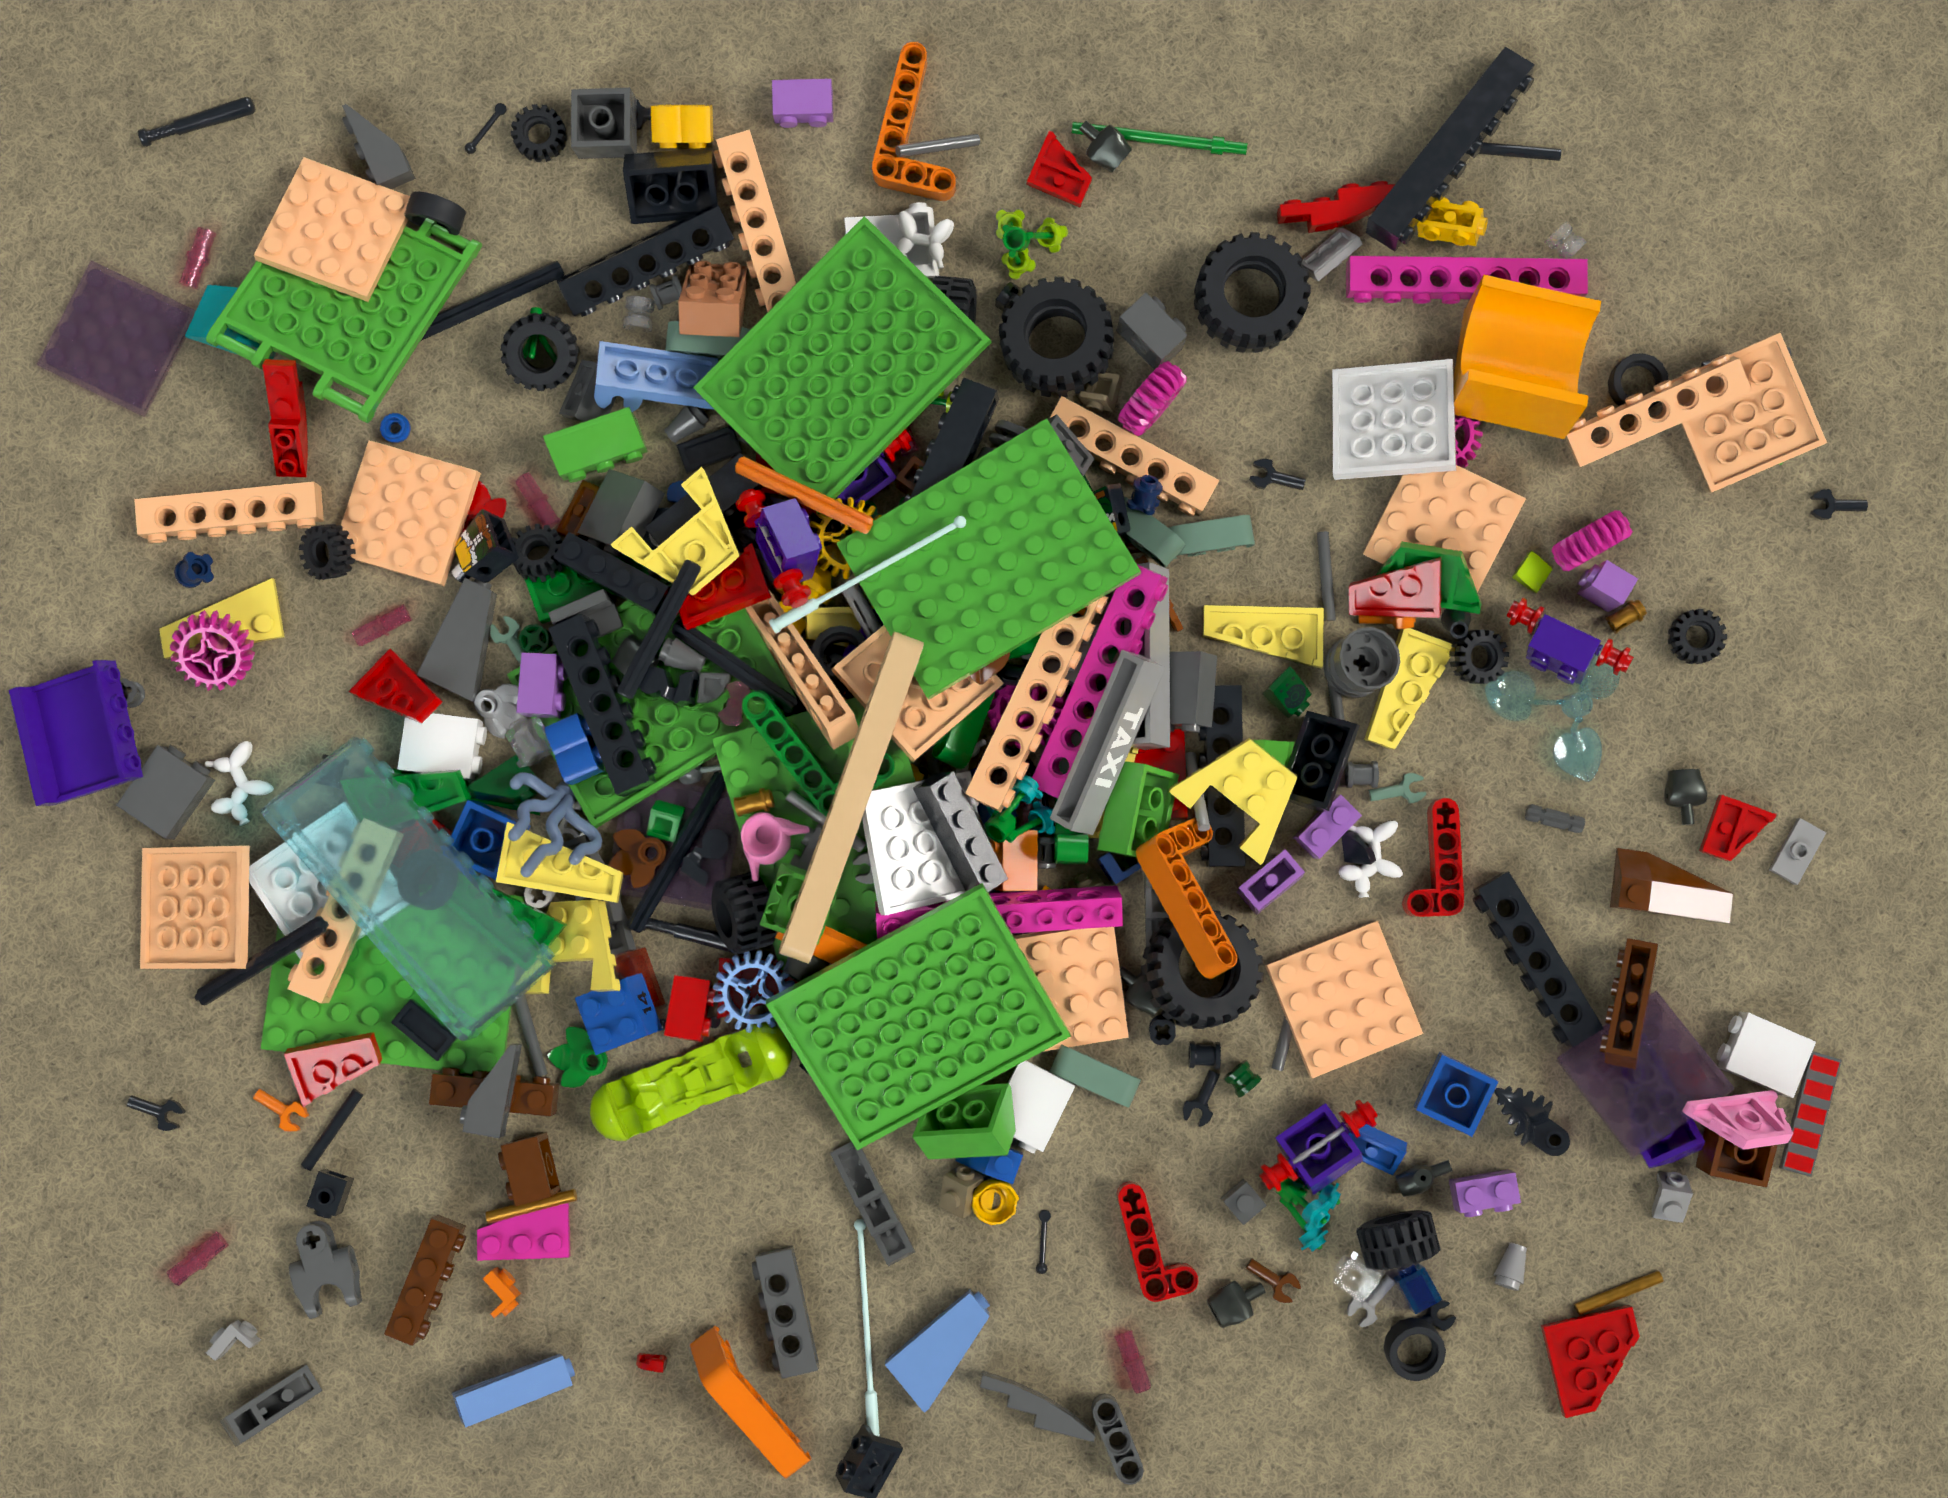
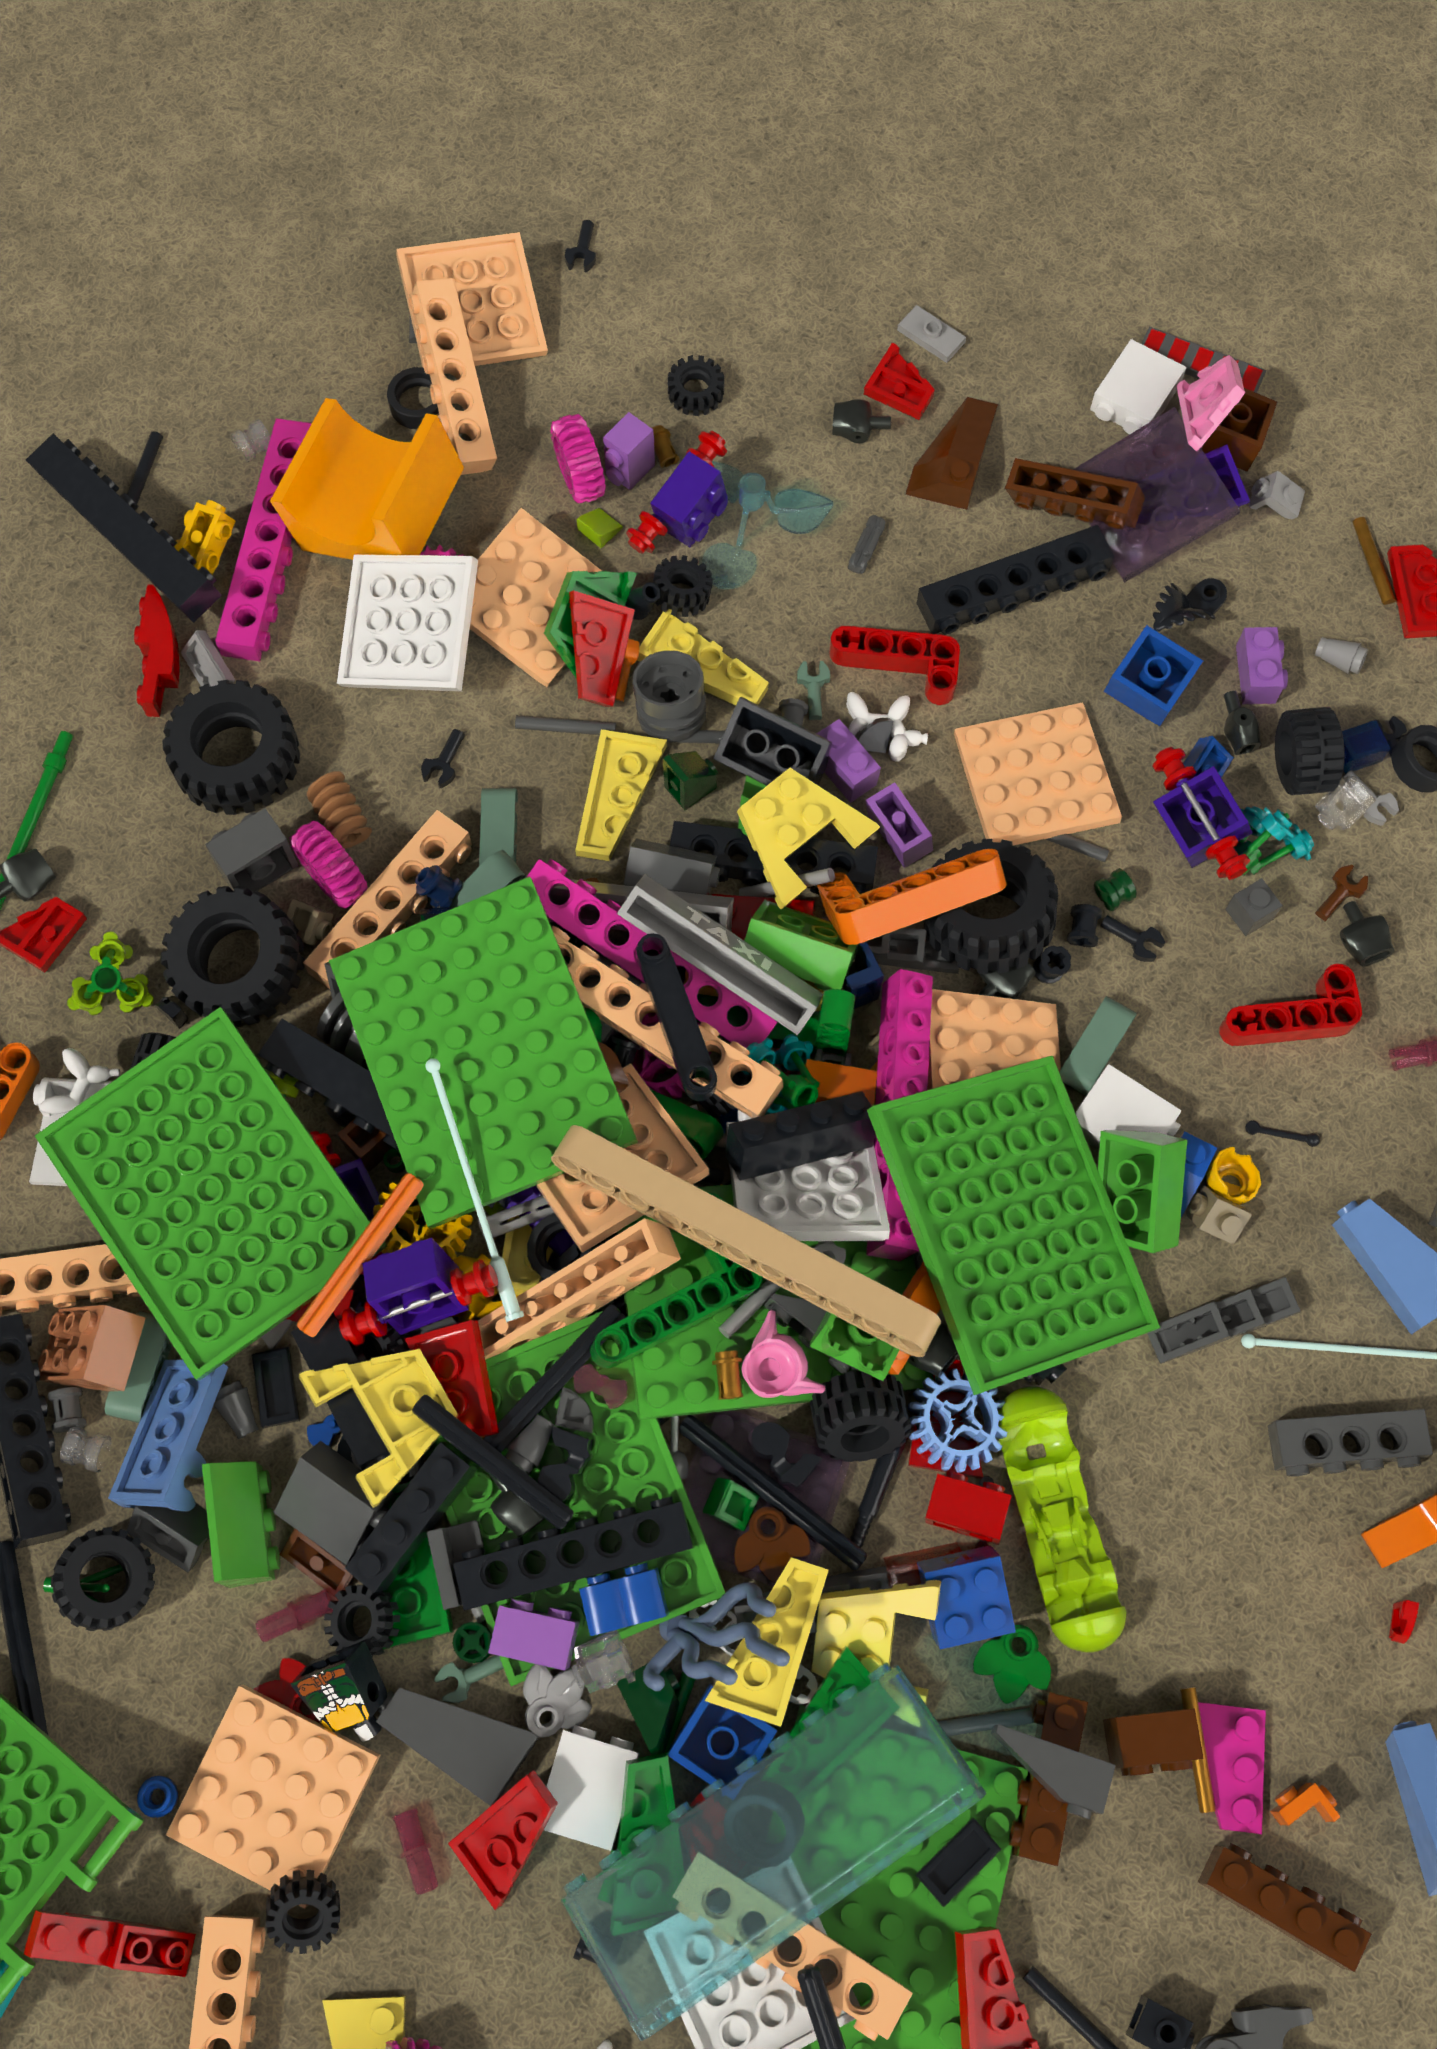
camera: 80 degrees left, 15 degrees down
none -> medium nougat piece [307,771,372,849]
none -> black piece [636,933,717,1101]

